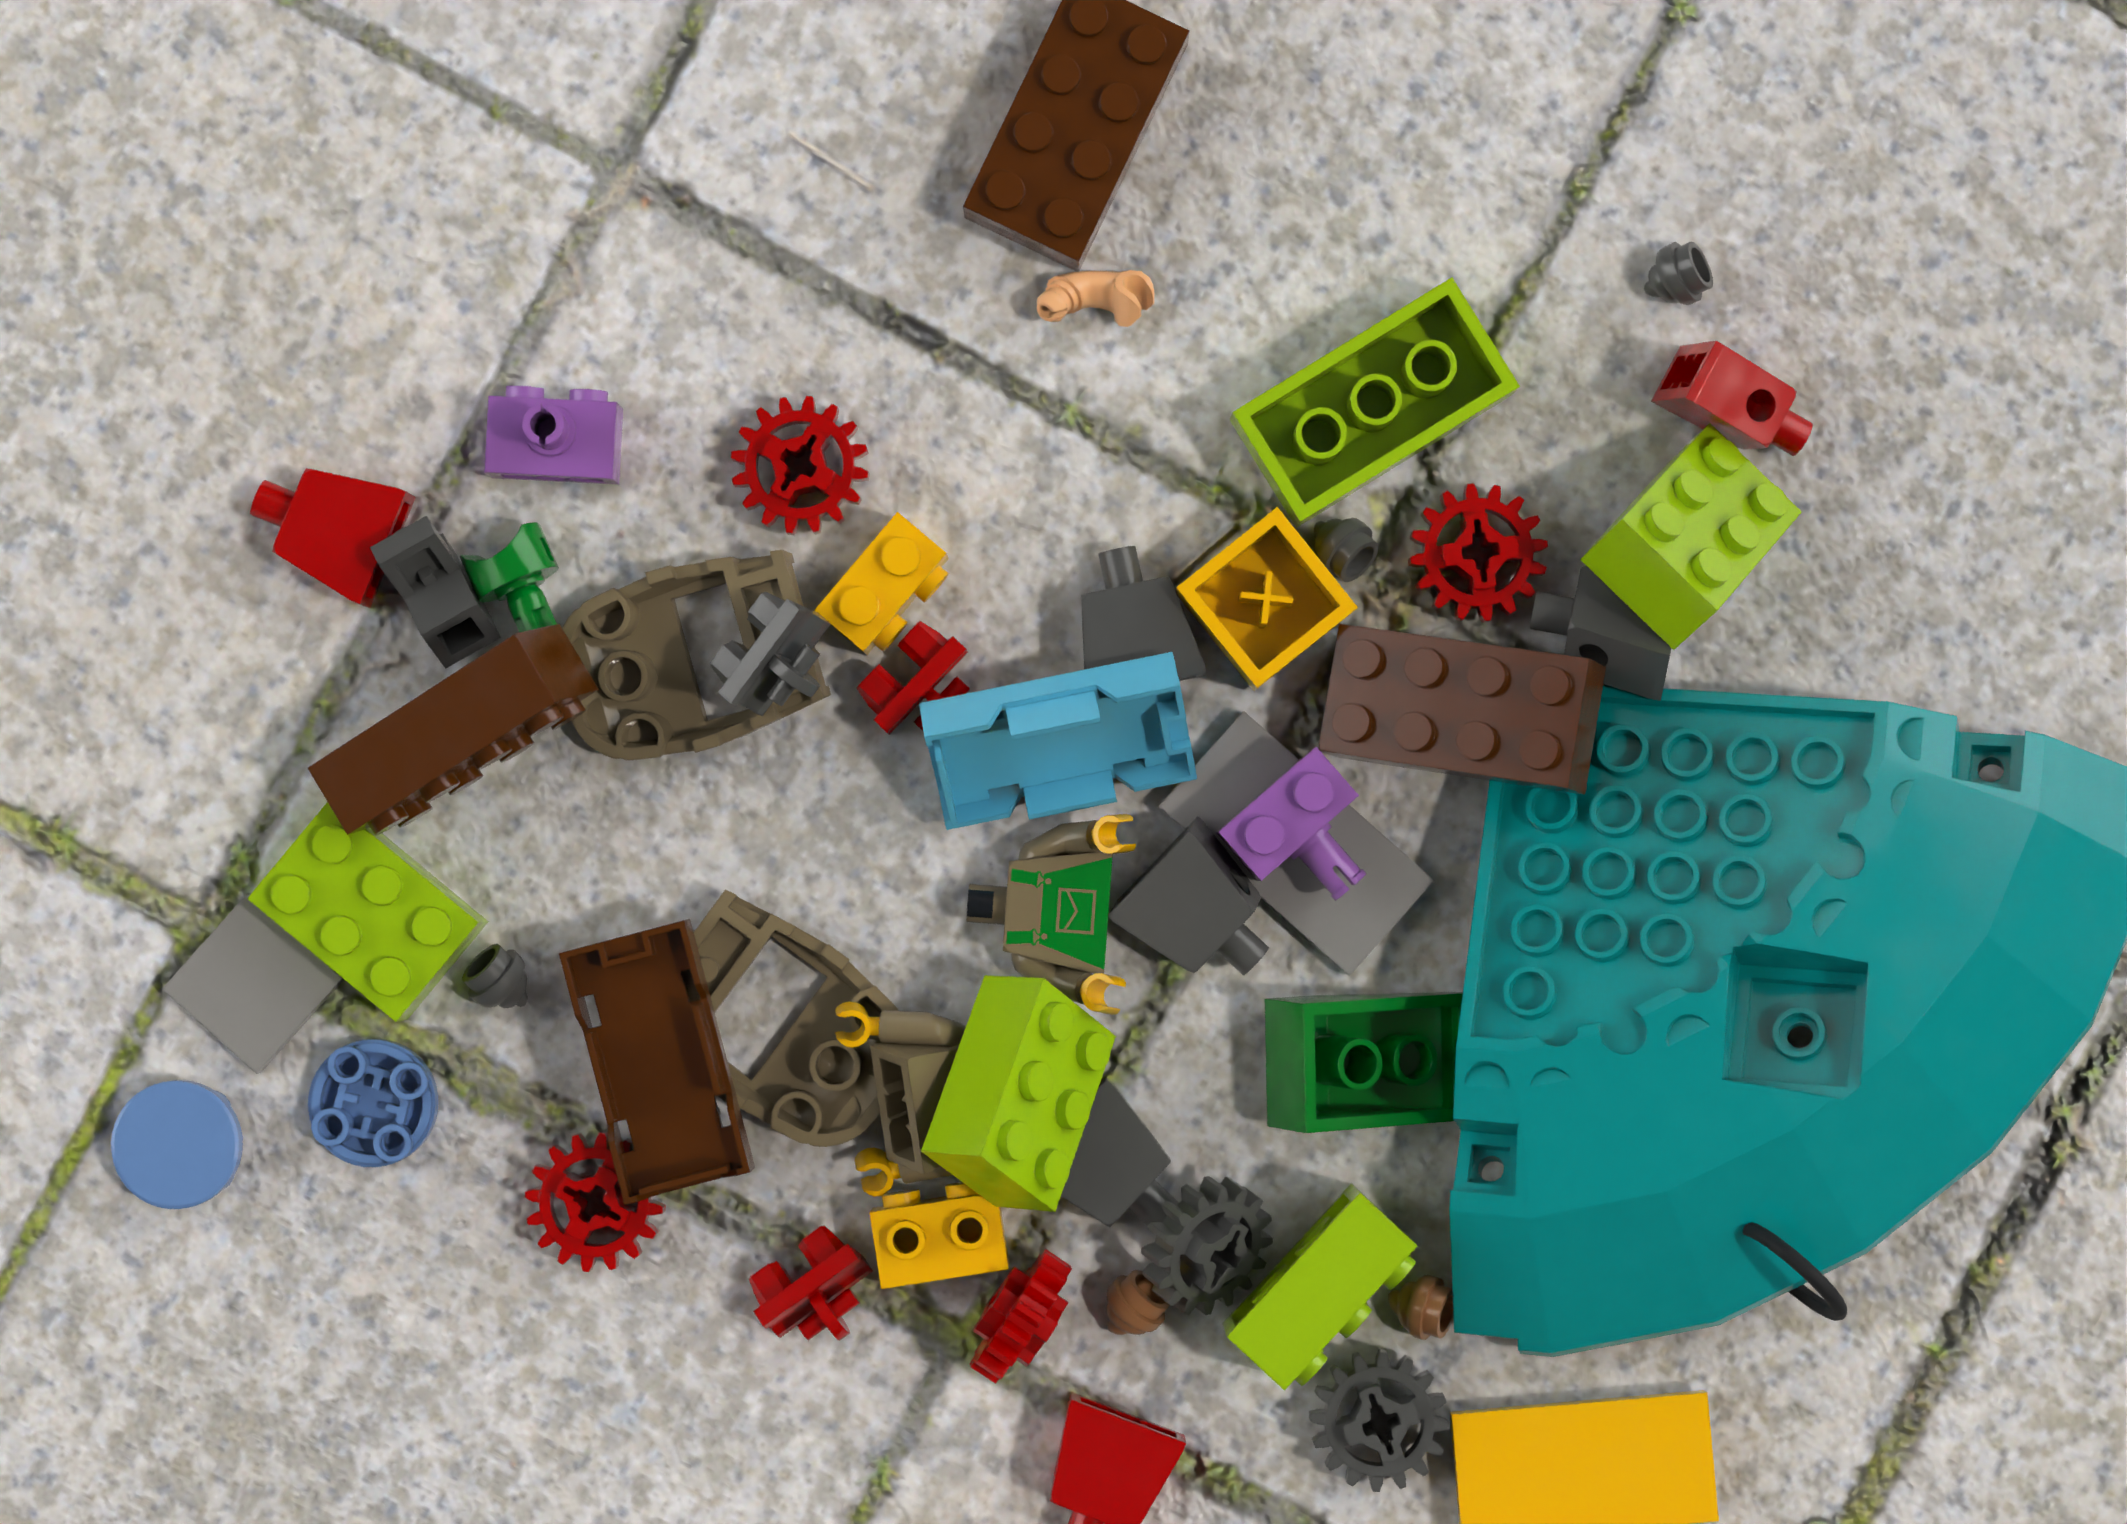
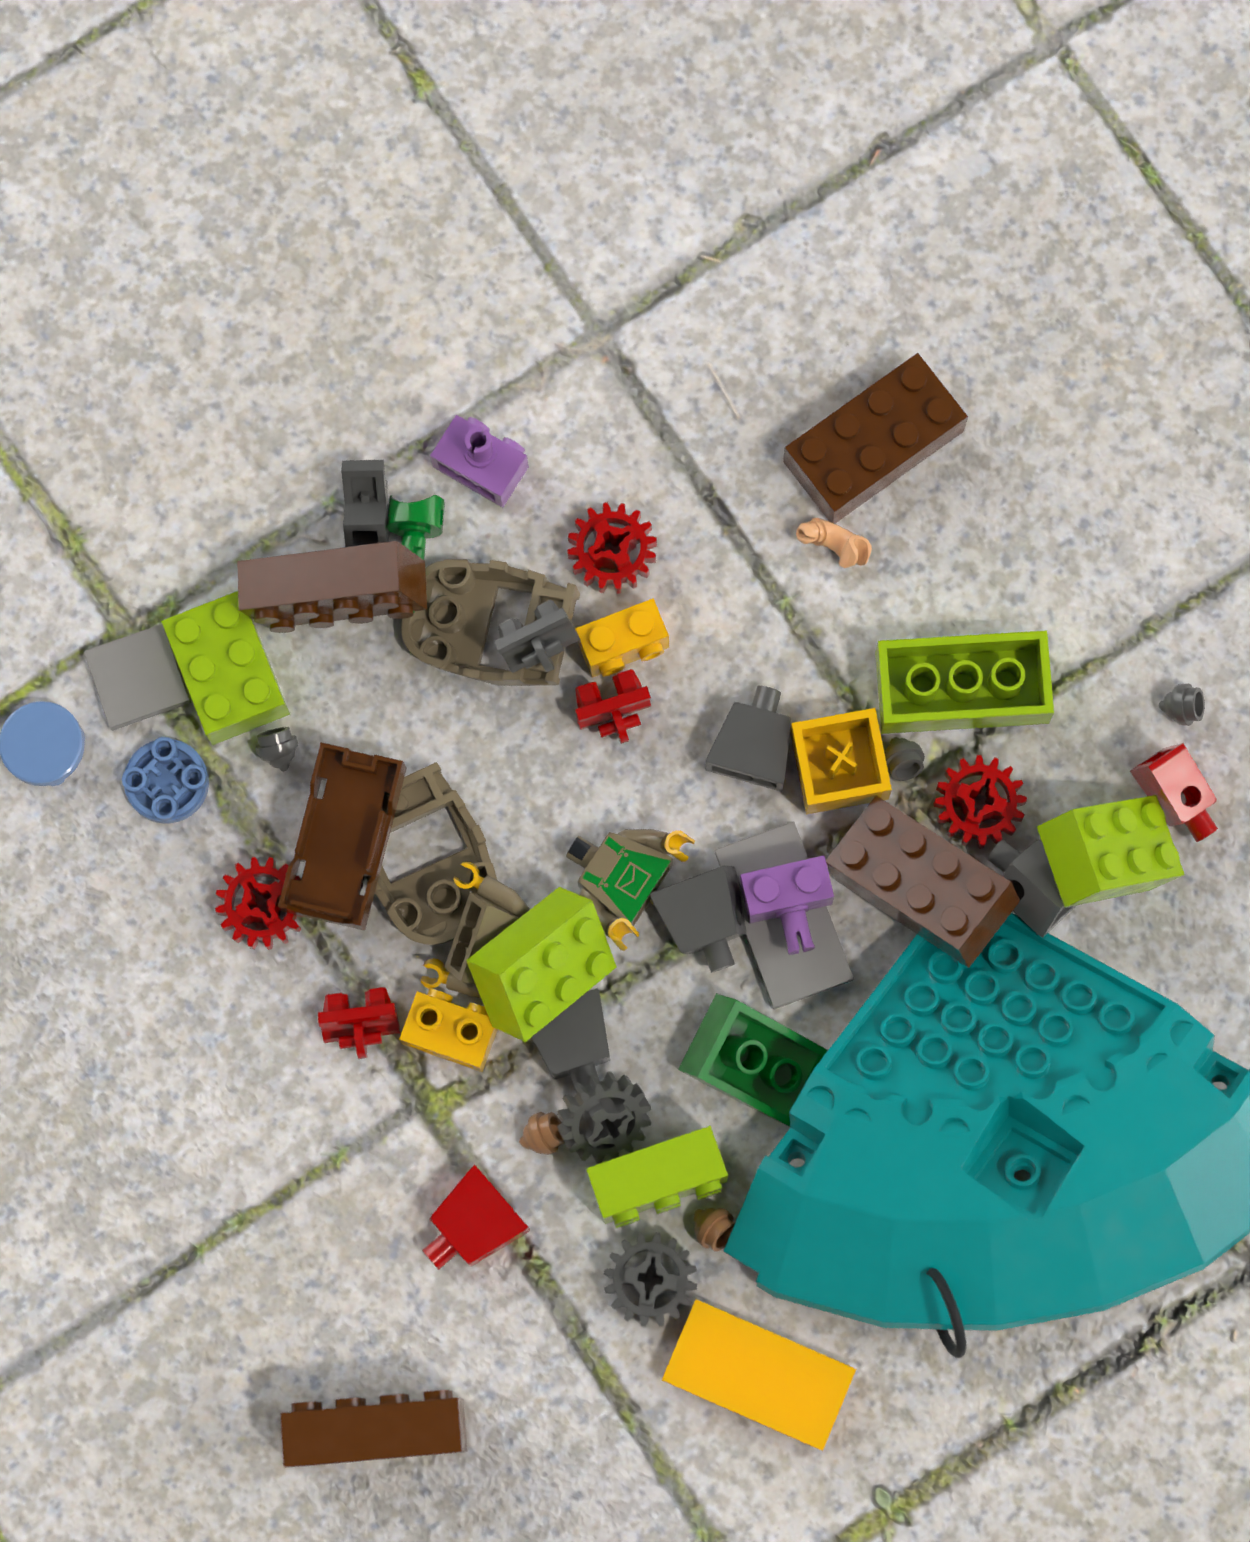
camera: 30 degrees right, 10 degrees down
red torso [250,468,416,608] -> none
medium azure piece [919,652,1197,830] -> none
red gear [969,1249,1072,1384] -> none

